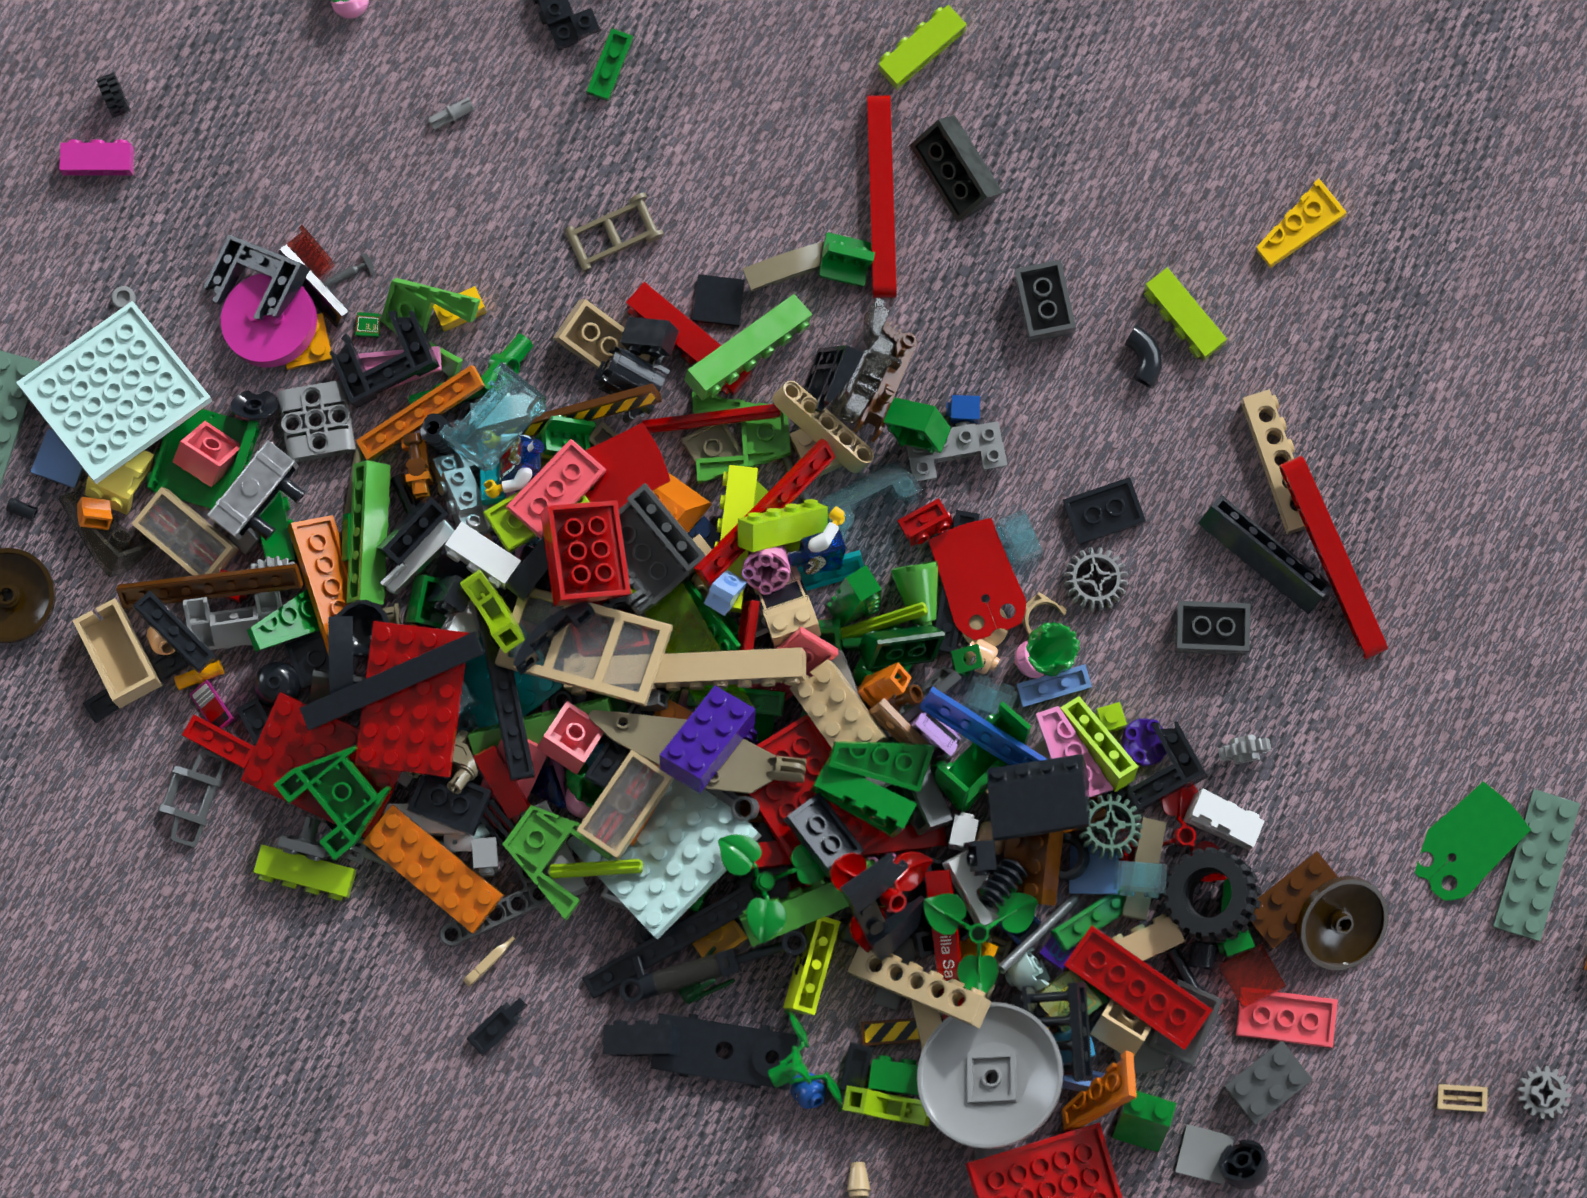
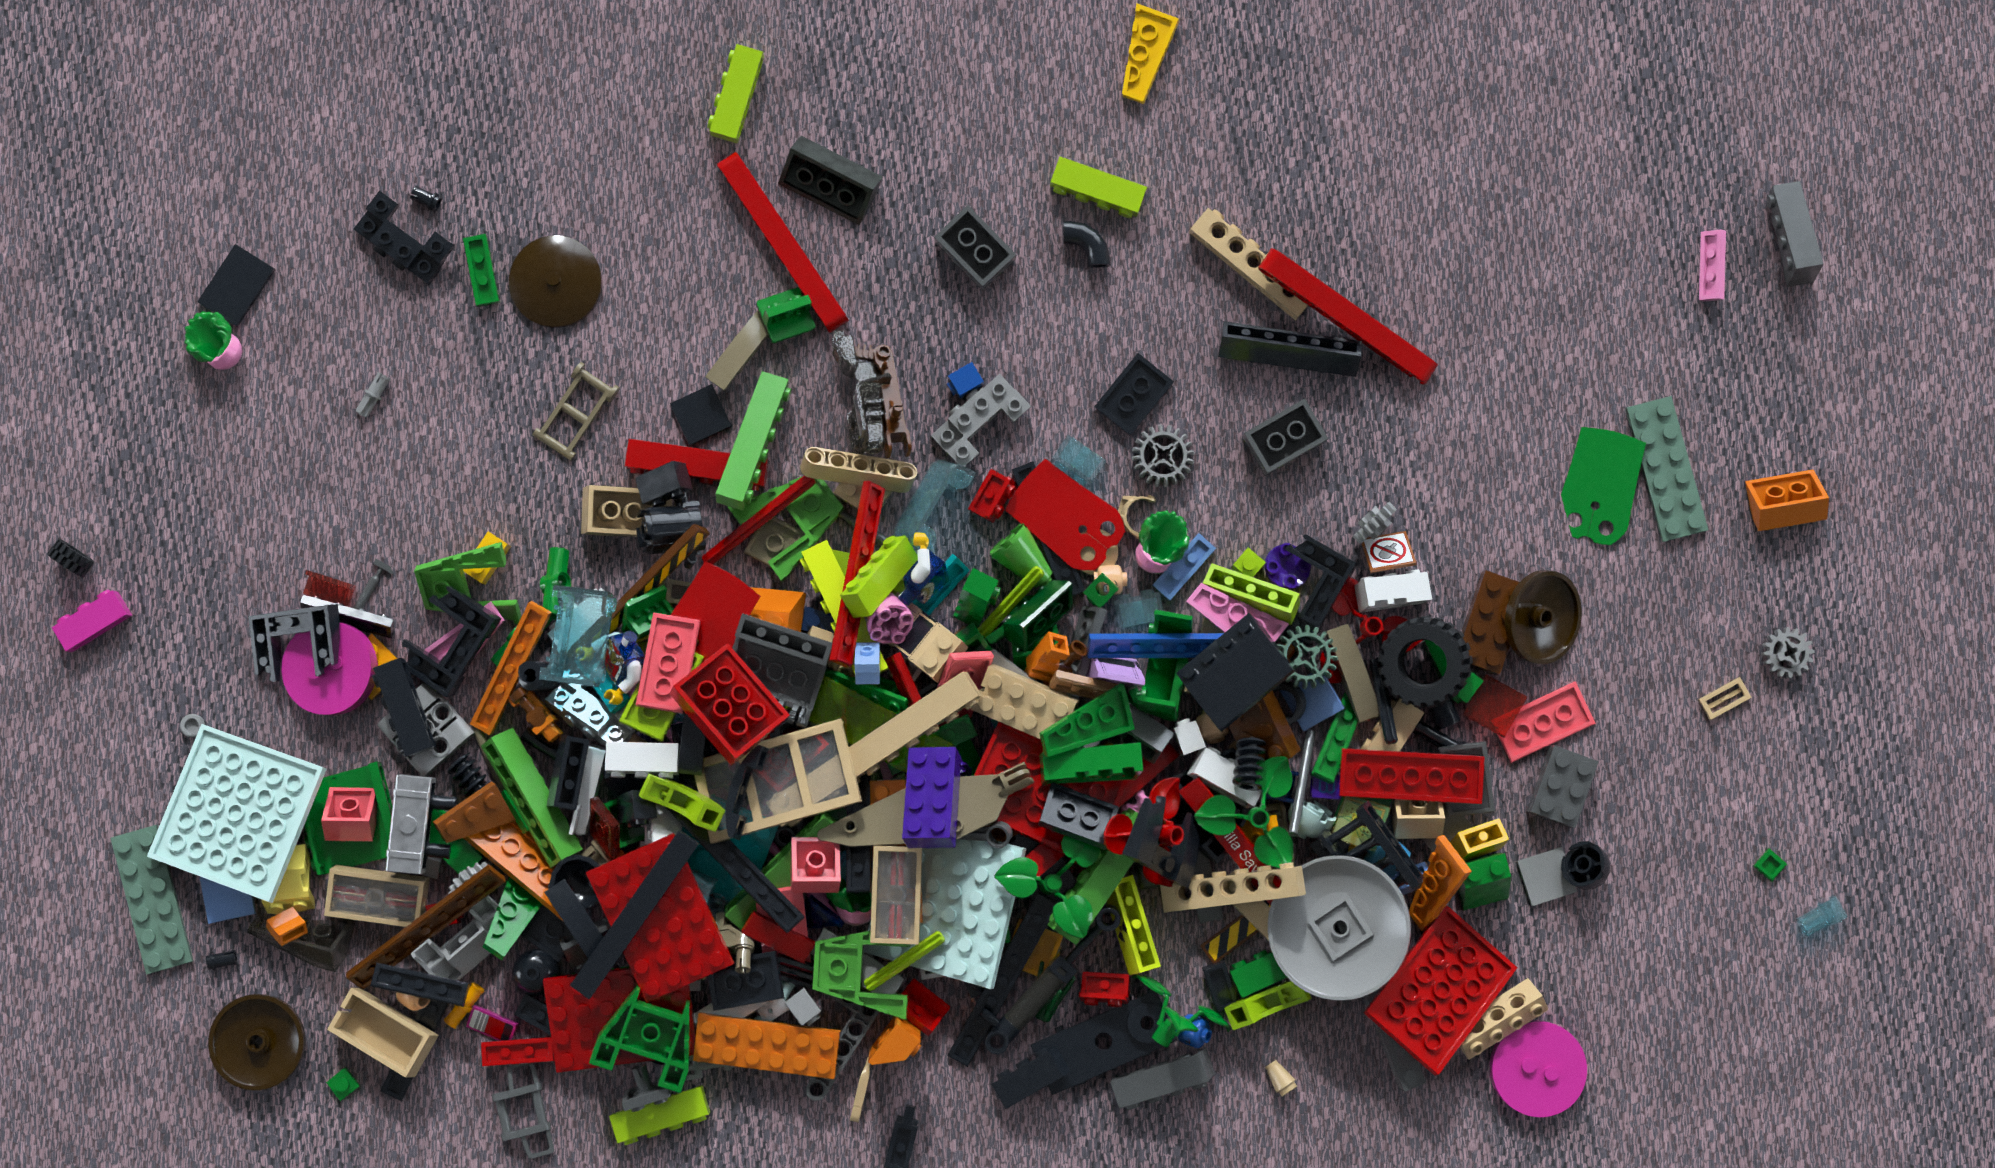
camera: 40 degrees left, 5 degrees up
black dish [231,390,278,421] -> none
green tile [355,312,381,338] -> none
dark grey piece [640,690,668,712] -> none
black wedge [803,345,864,413] -> none
green container [883,397,951,454] -> none
black brick [963,840,997,876] -> none
clear light blue brick [1114,861,1167,898] -> none
none -> green plate [326,1067,361,1101]
none -> black brick [372,658,437,757]
none -> dark orange wing [433,781,516,843]
none -> black piece [447,752,490,797]
none -> dark brown dish [509,235,602,328]
none -> clear red tile [589,796,620,860]
none -> orange slope [868,1016,921,1065]
none -> red bracket [901,979,950,1037]
none -> red bracket [1079,971,1131,1007]
none -> dark grey wedge [1110,1047,1215,1110]
none -> piece [1361,531,1417,573]
none -> black axle [1369,657,1398,745]
none -> yellow brick [1450,819,1509,862]

